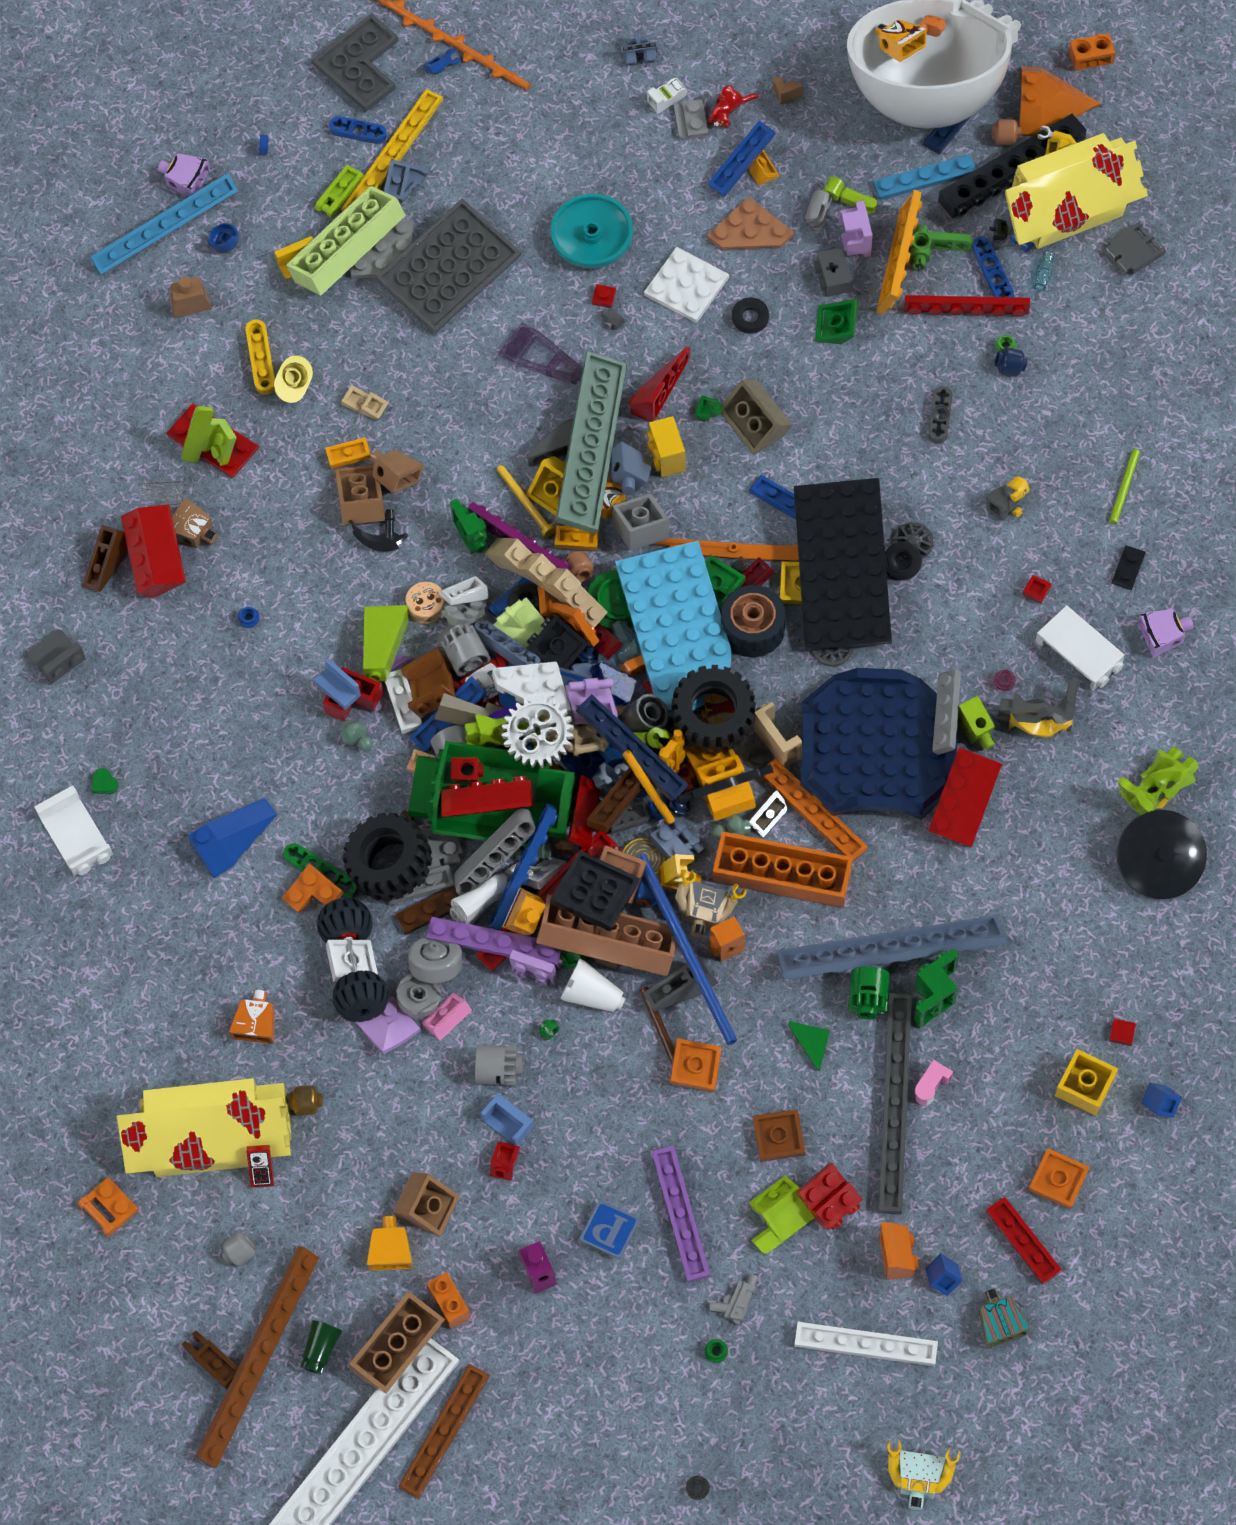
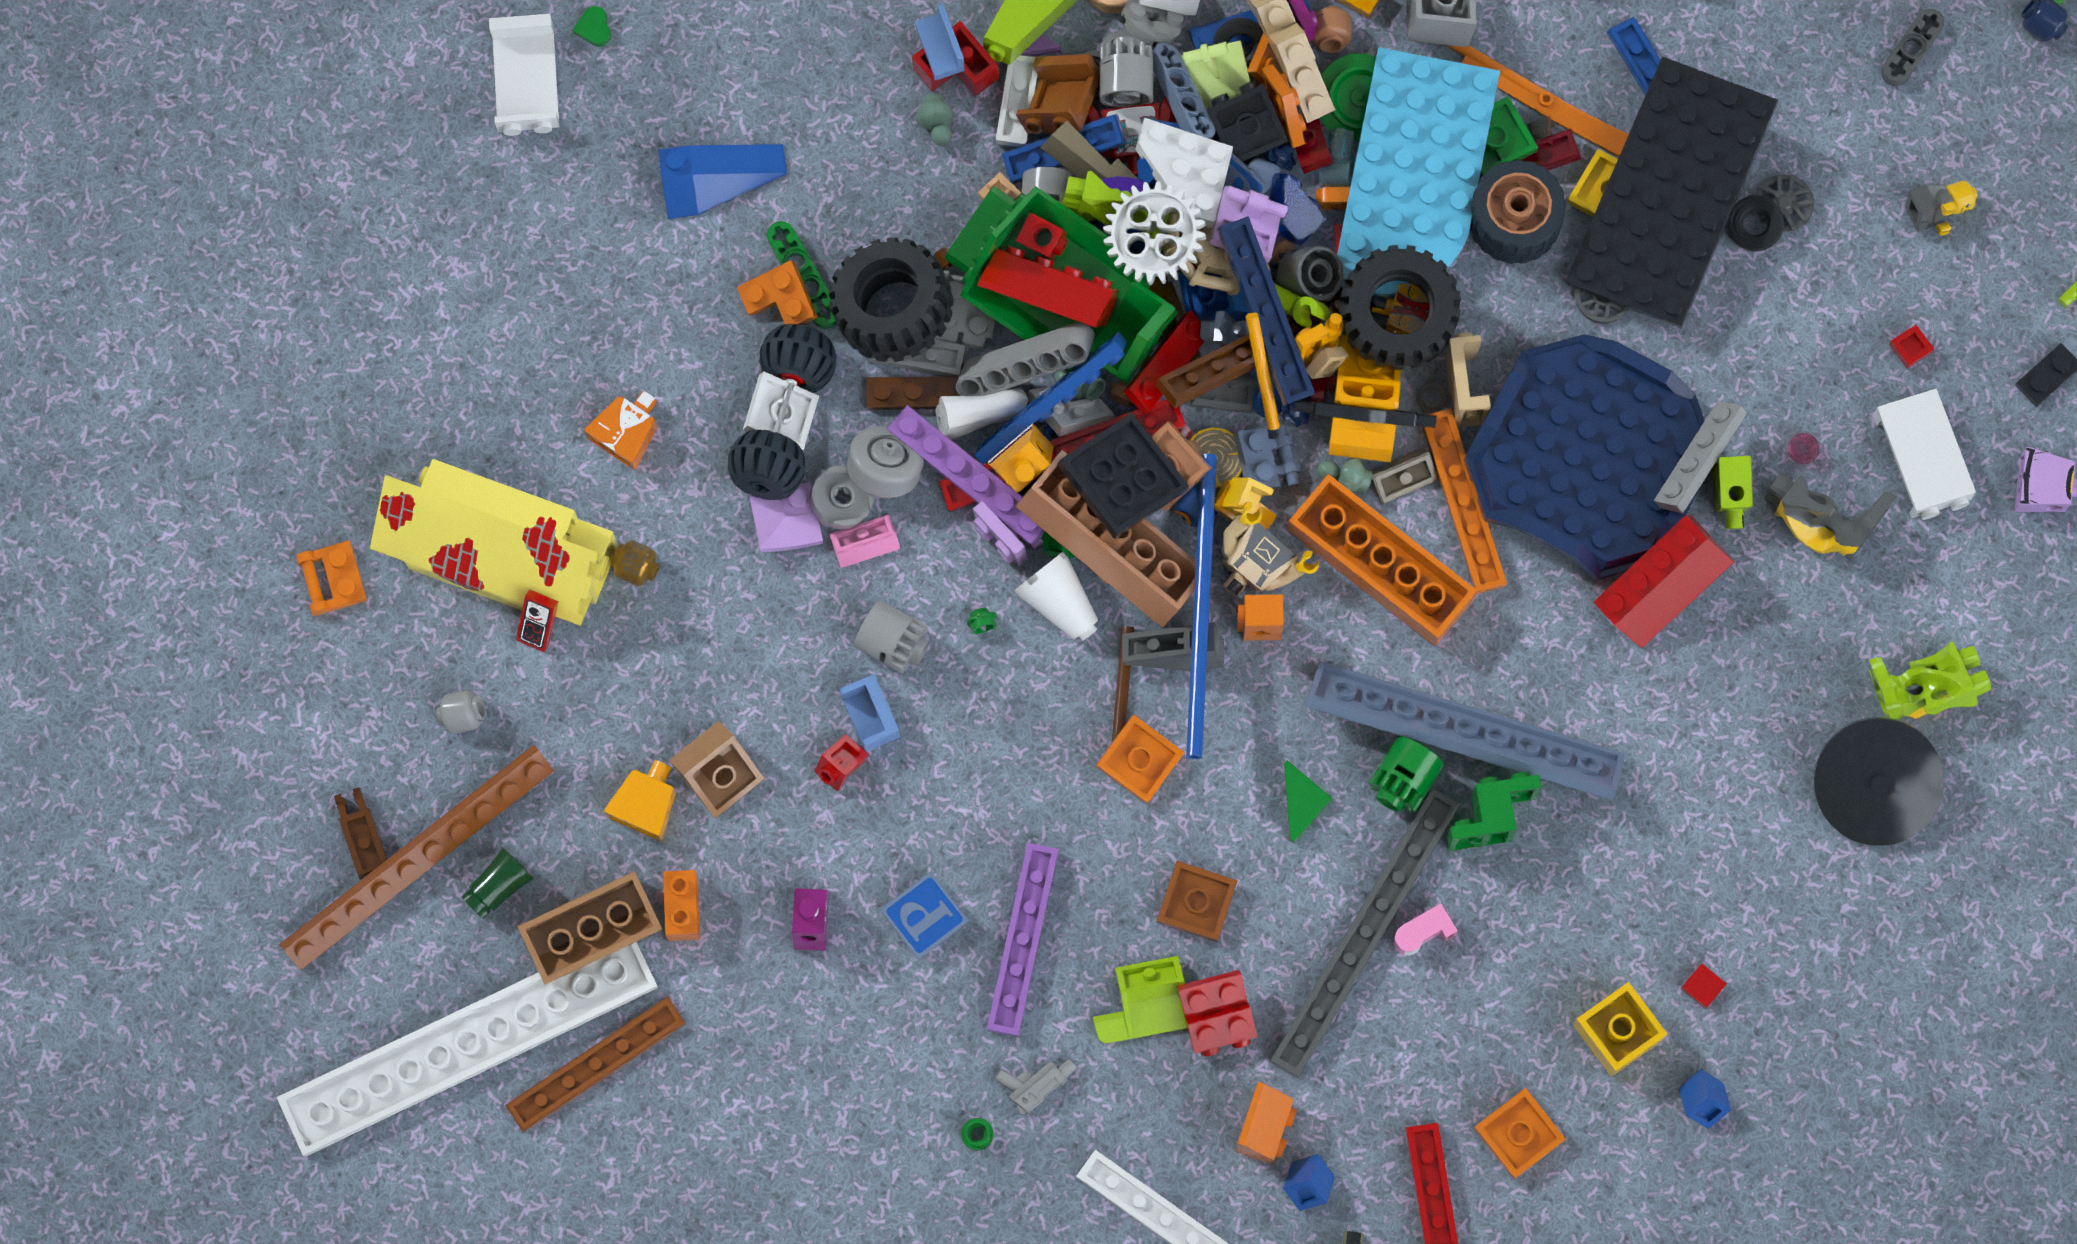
camera: 25 degrees right, 10 degrees up
none -> tan plate [1306,346,1349,379]

